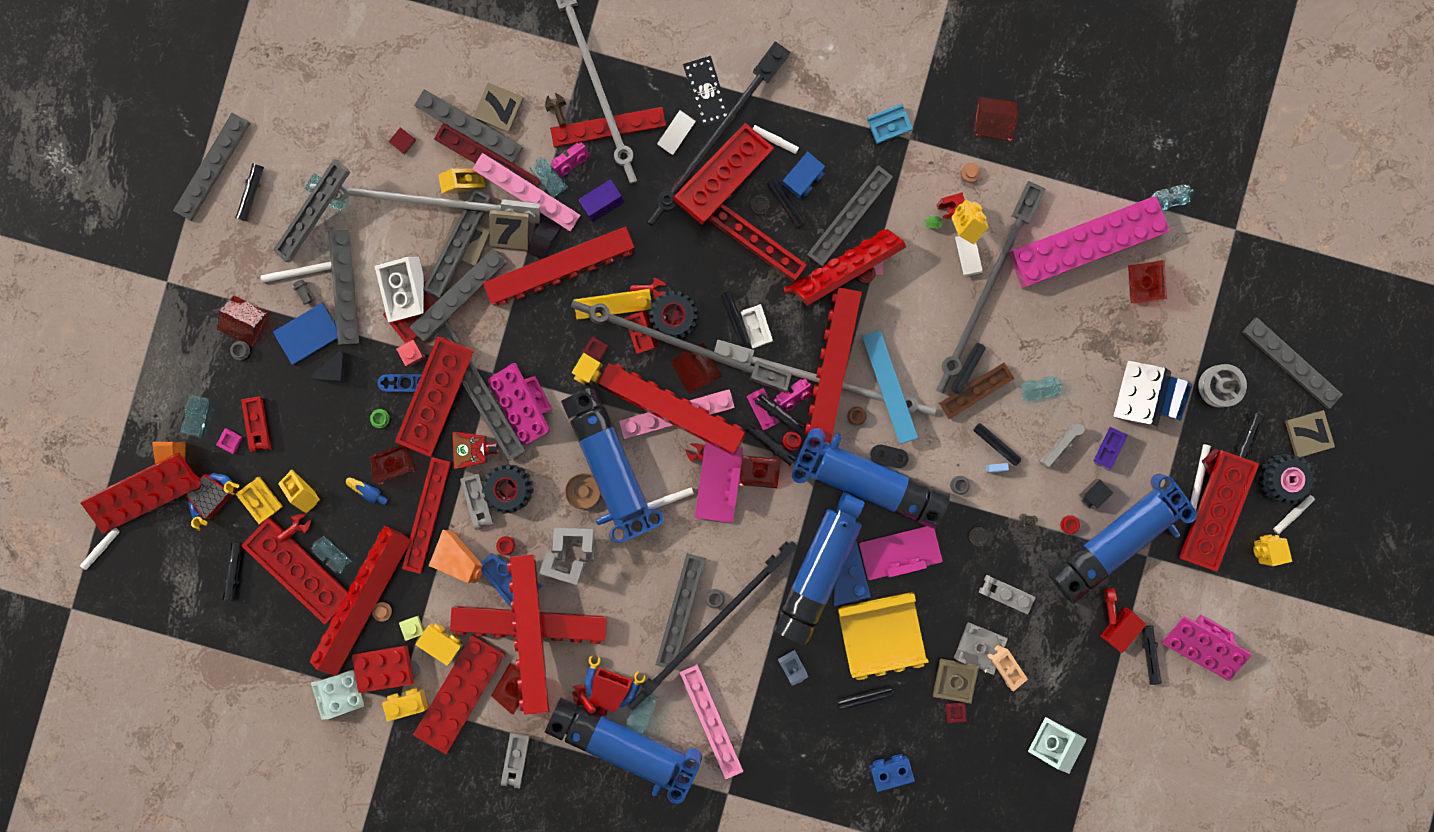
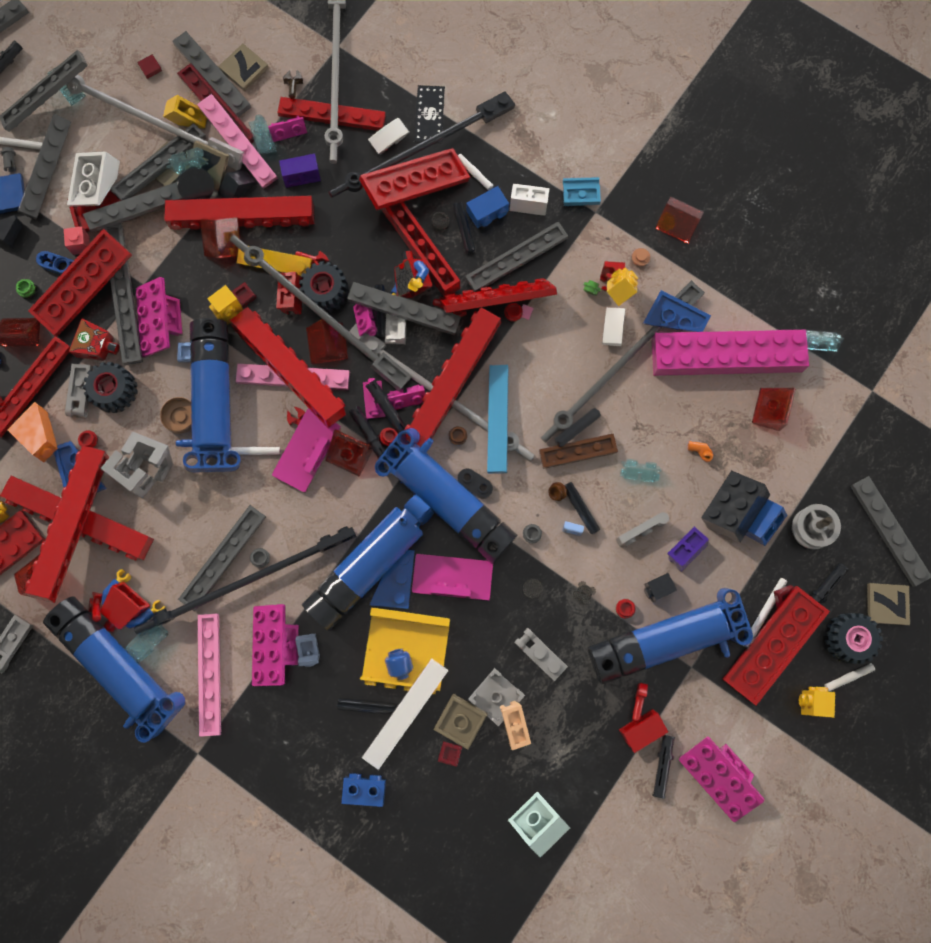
camera: 20 degrees right, 10 degrees down
none -> clear light blue hinge [166,147,208,173]
none -> black tile [177,166,215,200]
none -> light blue tile [177,342,191,362]
none -> clear red slope [200,217,240,258]
none -> dark pink bracket [252,604,298,686]
none -> dark grey plate [347,282,461,335]
none -> dark pink hinge [353,304,377,337]
none -> white tile [362,659,448,770]
none -> blue head [385,649,413,680]
none -> torso [390,251,432,298]
none -> white hinge [510,184,549,216]
none -> reddish brown plate [548,482,567,501]
none -> blue wing [643,290,711,332]
none -> orange arm [687,441,713,462]

